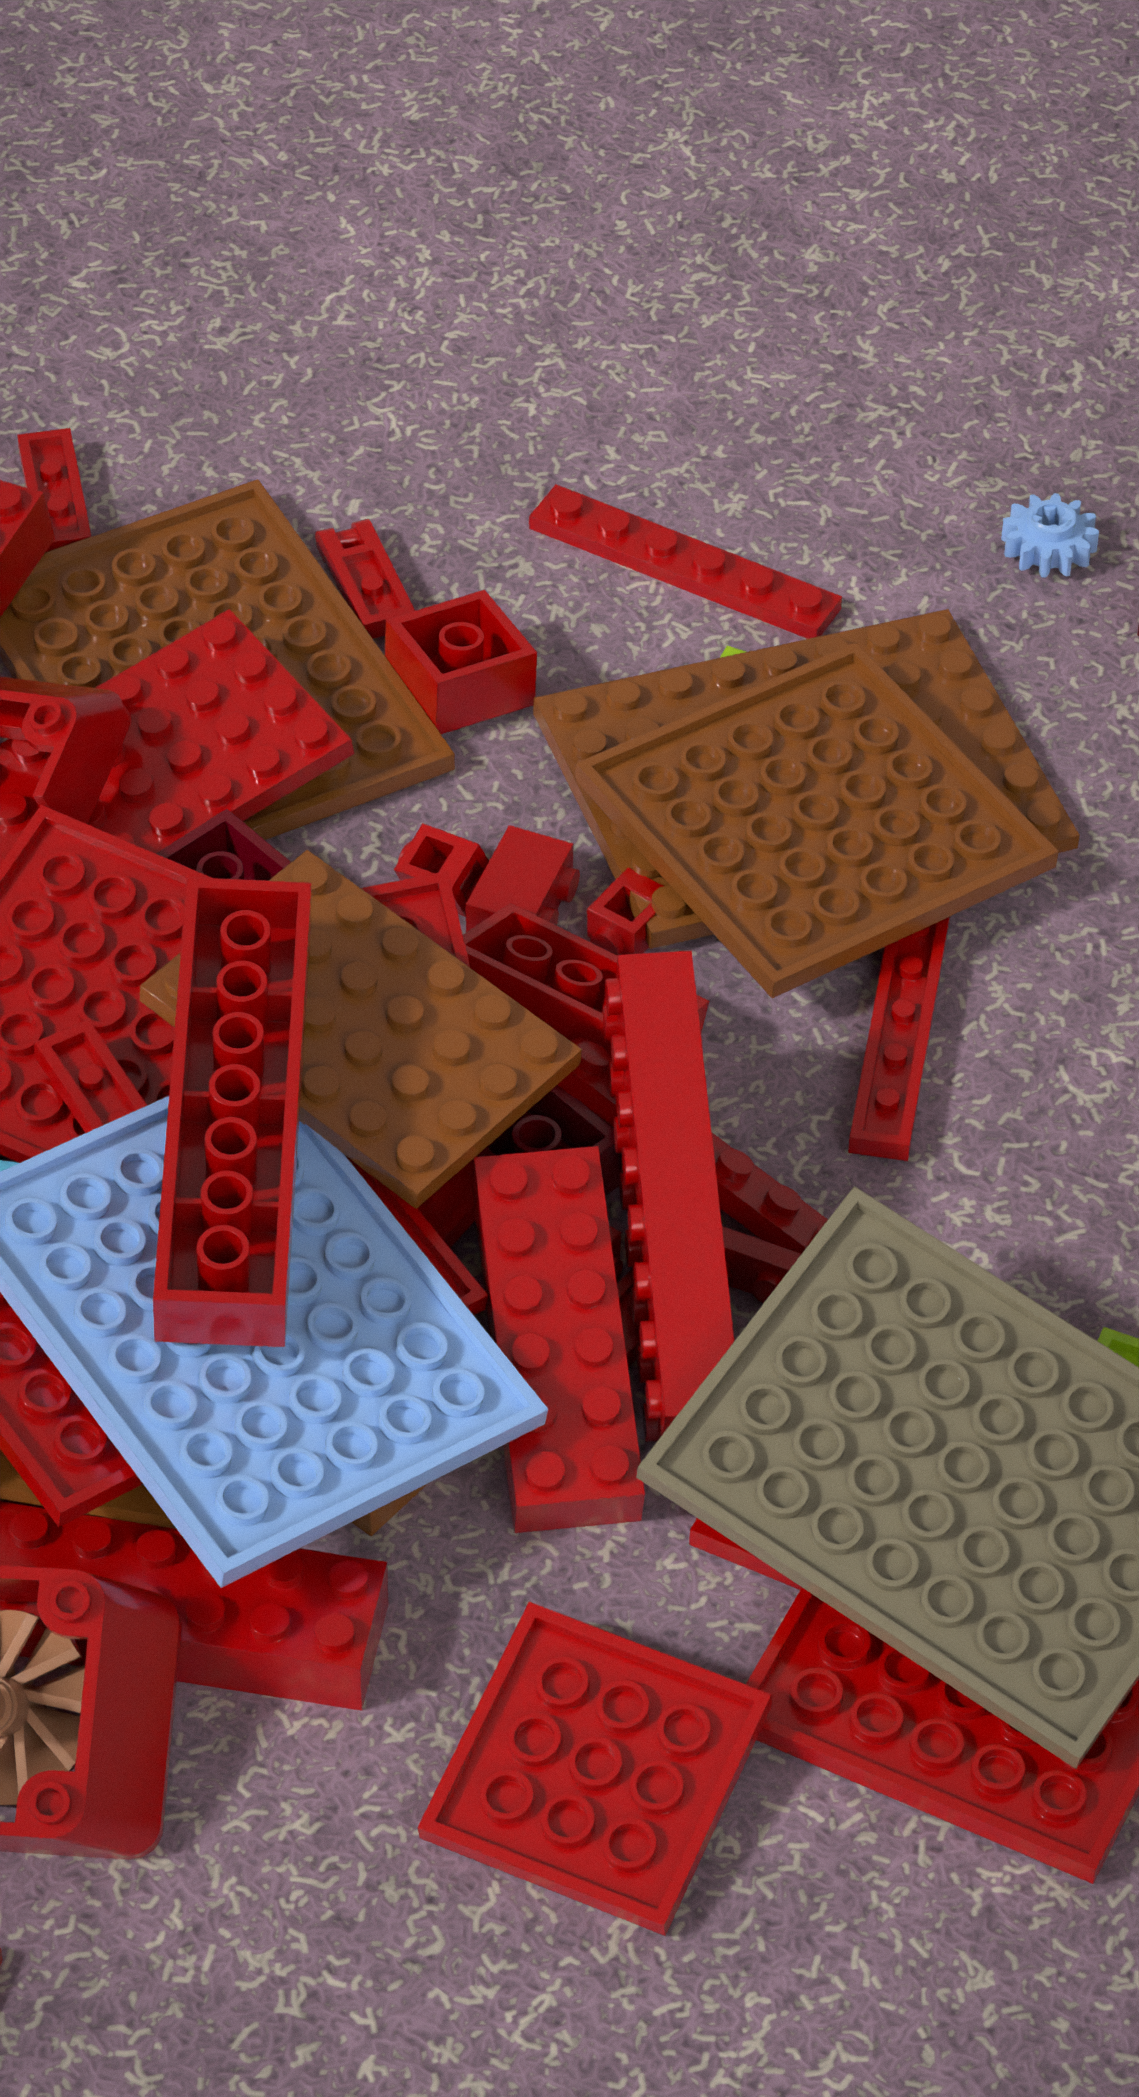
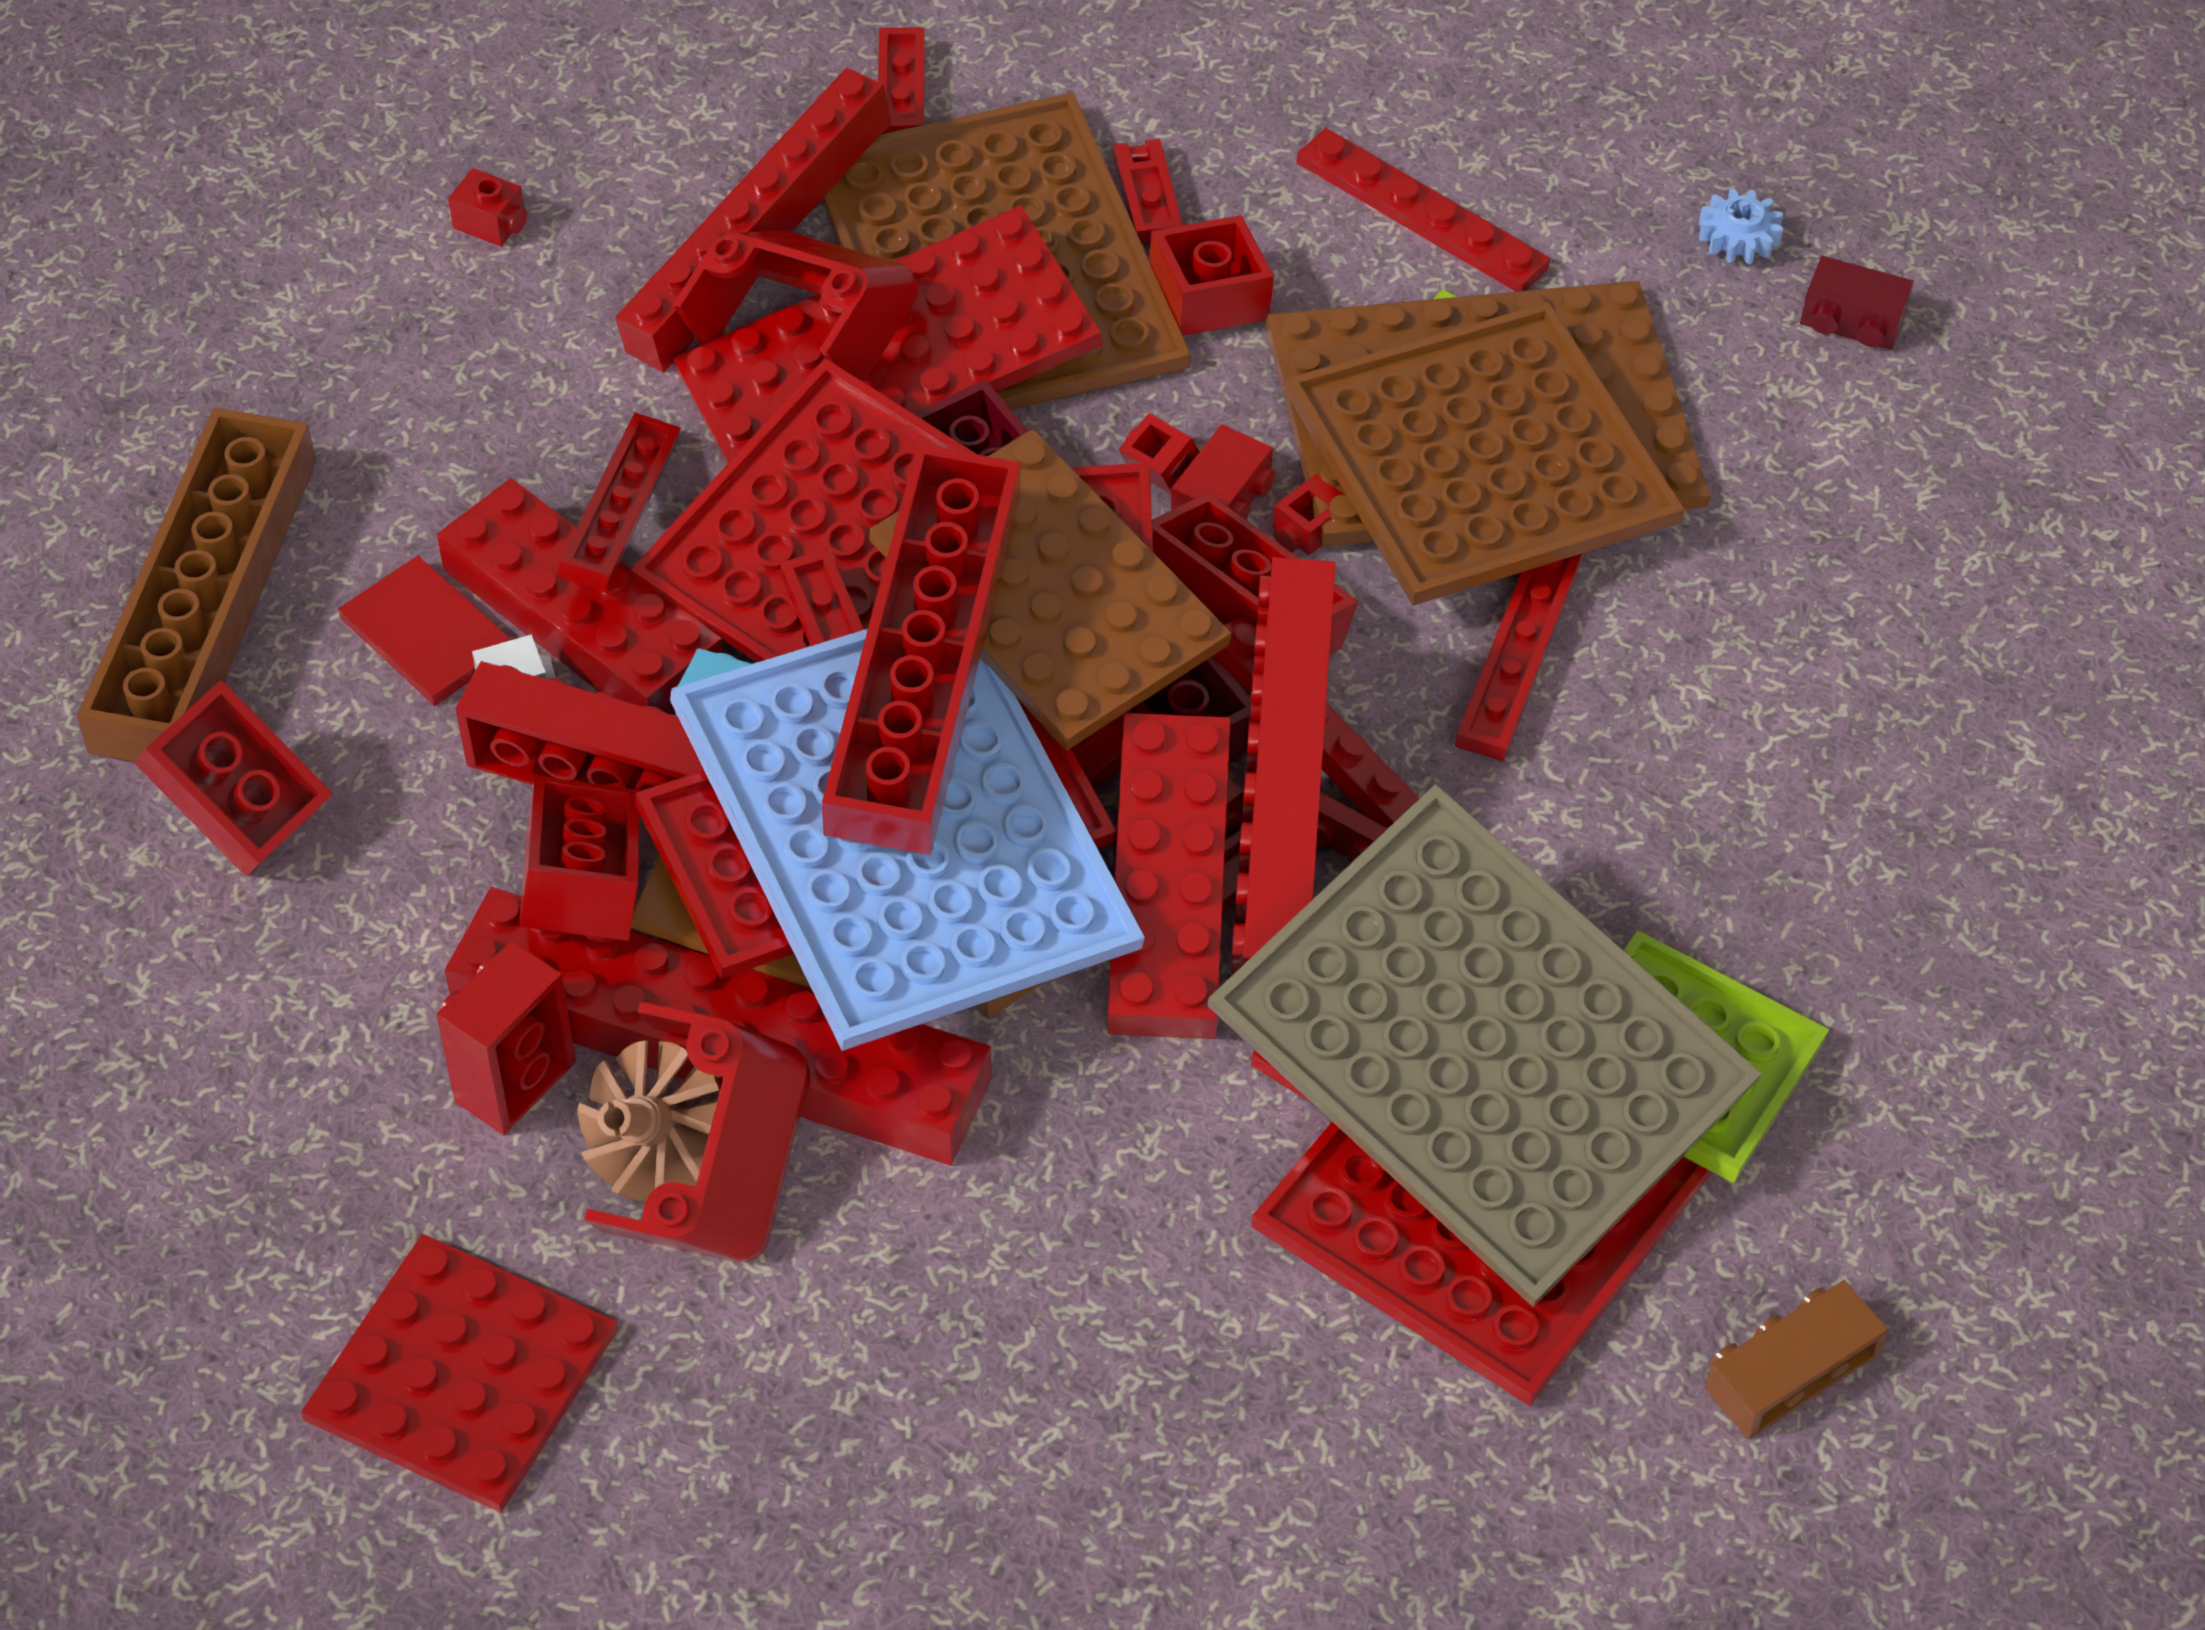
camera: 10 degrees right, 5 degrees up
red plate [417,1602,772,1936] -> none

